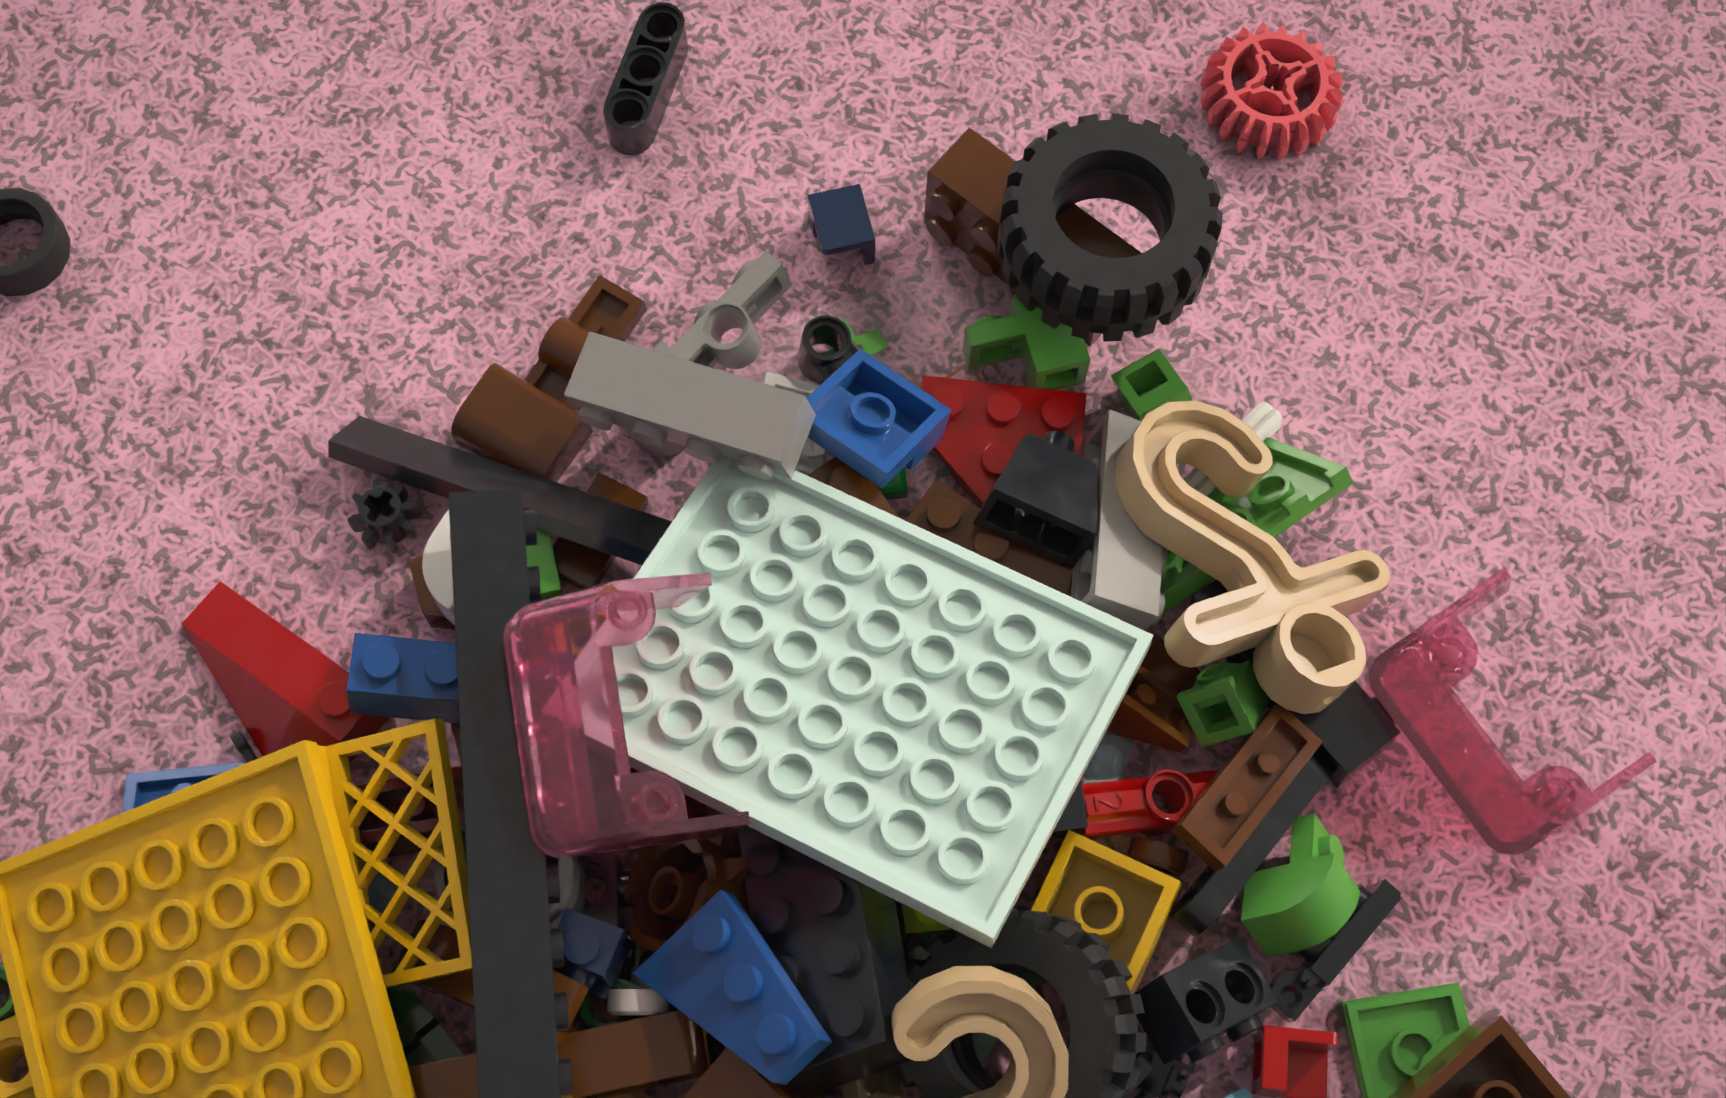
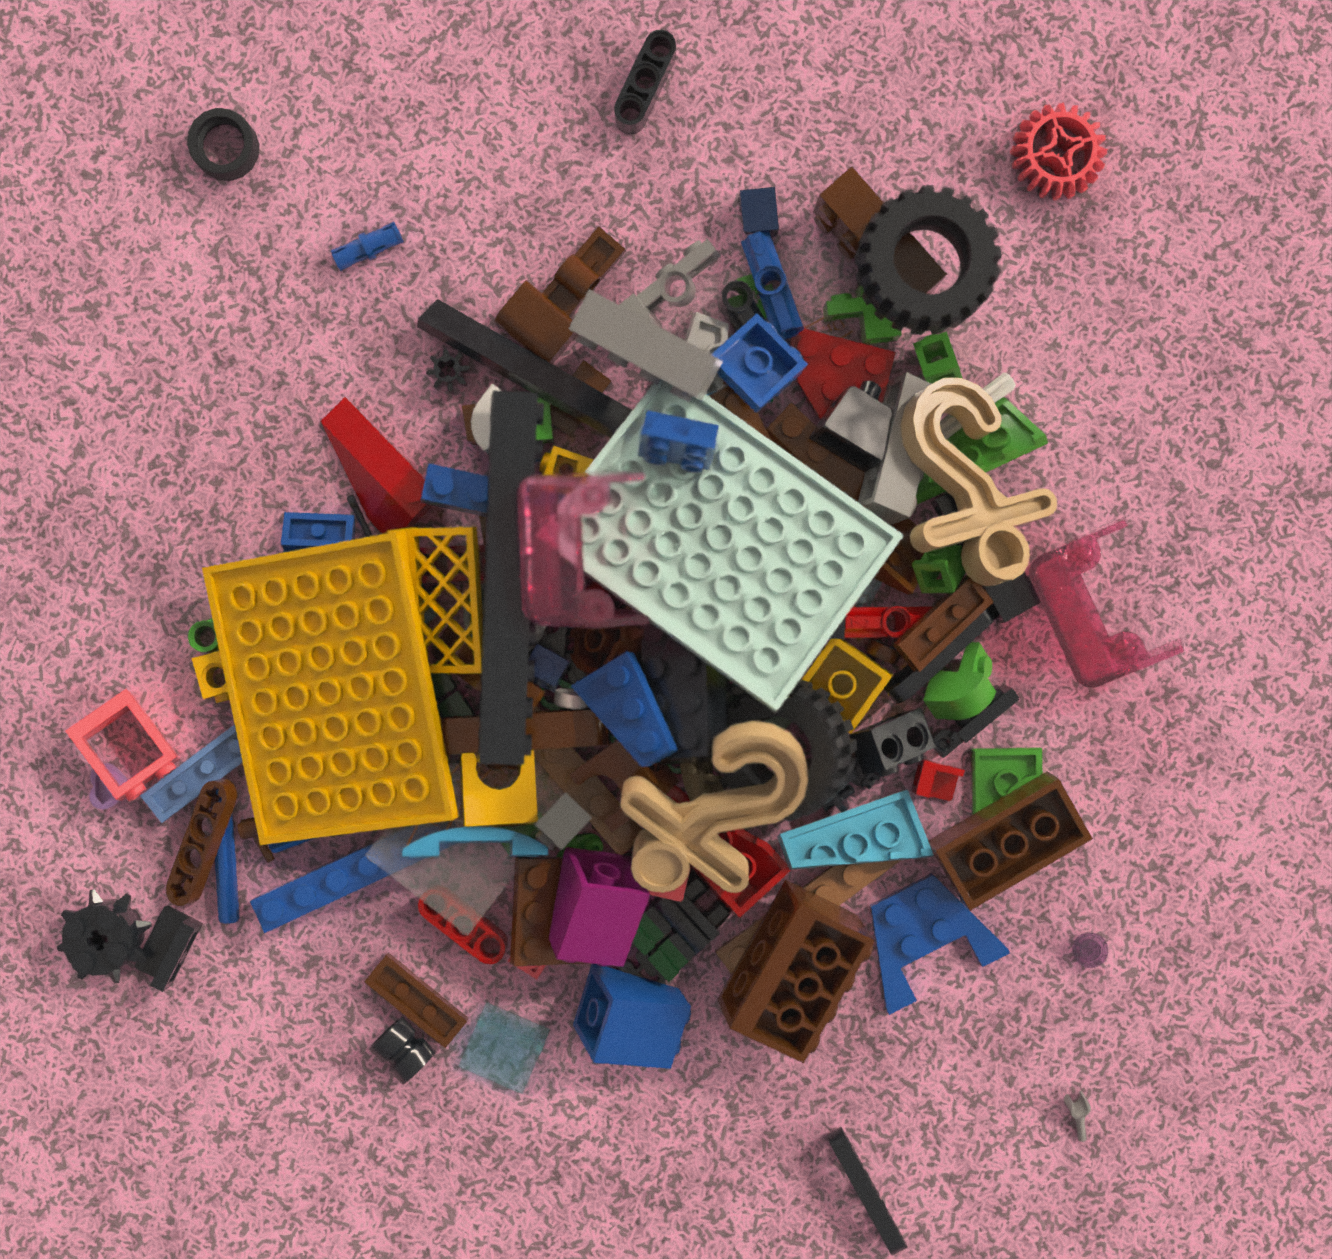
camera: 10 degrees right, 20 degrees up
none -> blue pin [331,221,404,271]
none -> blue bracket [638,410,719,473]
none -> blue piece [741,231,804,340]

